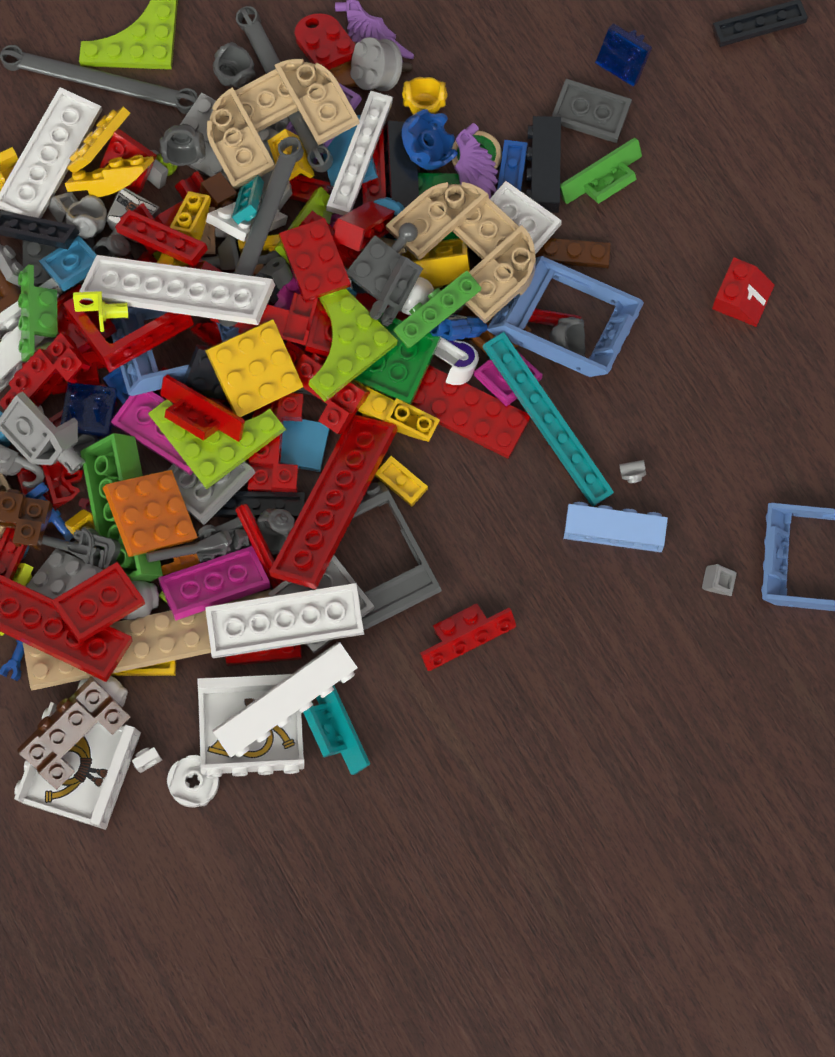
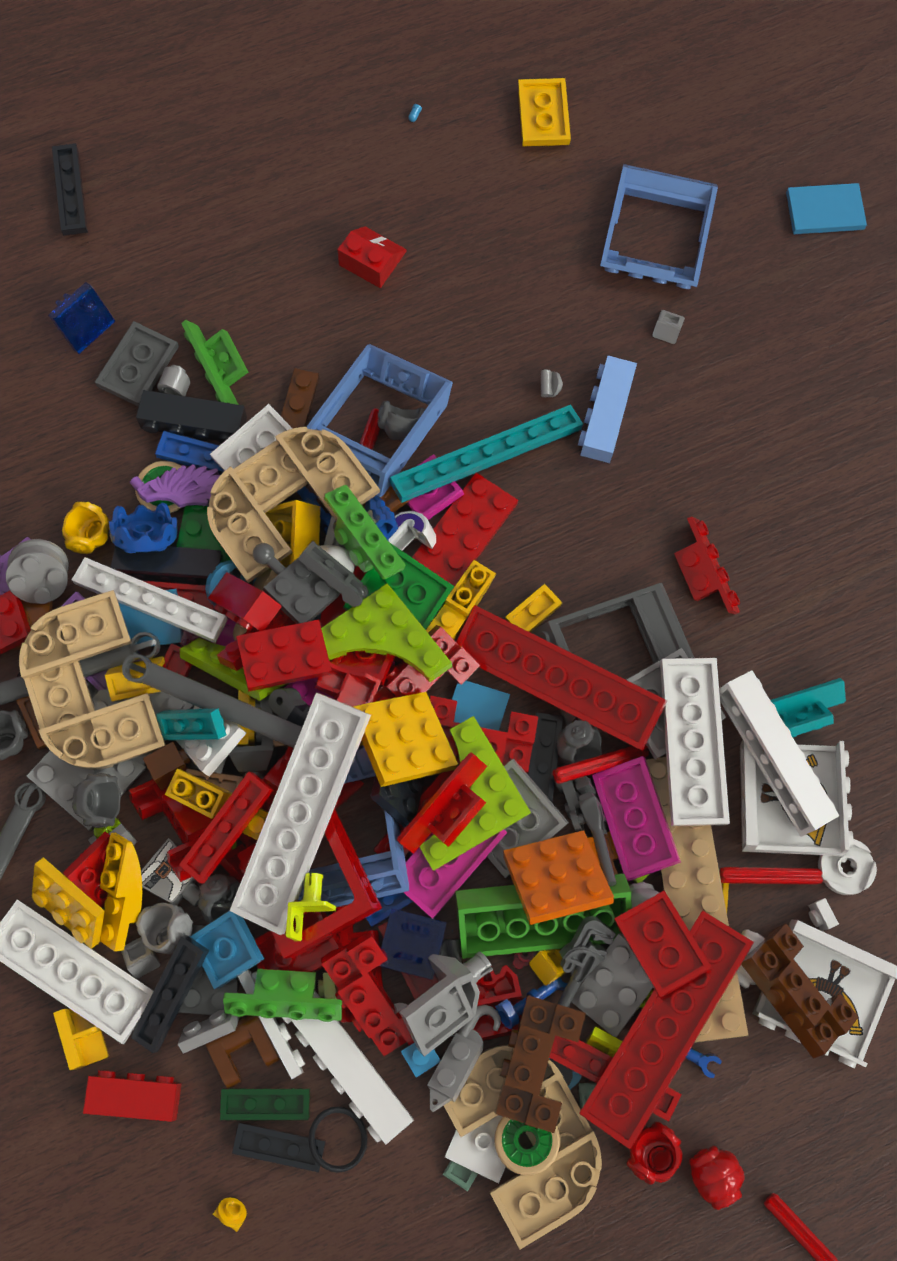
camera: 90 degrees left, 0 degrees up
none -> light grey plate [157,365,190,396]
none -> red axle [719,867,823,884]

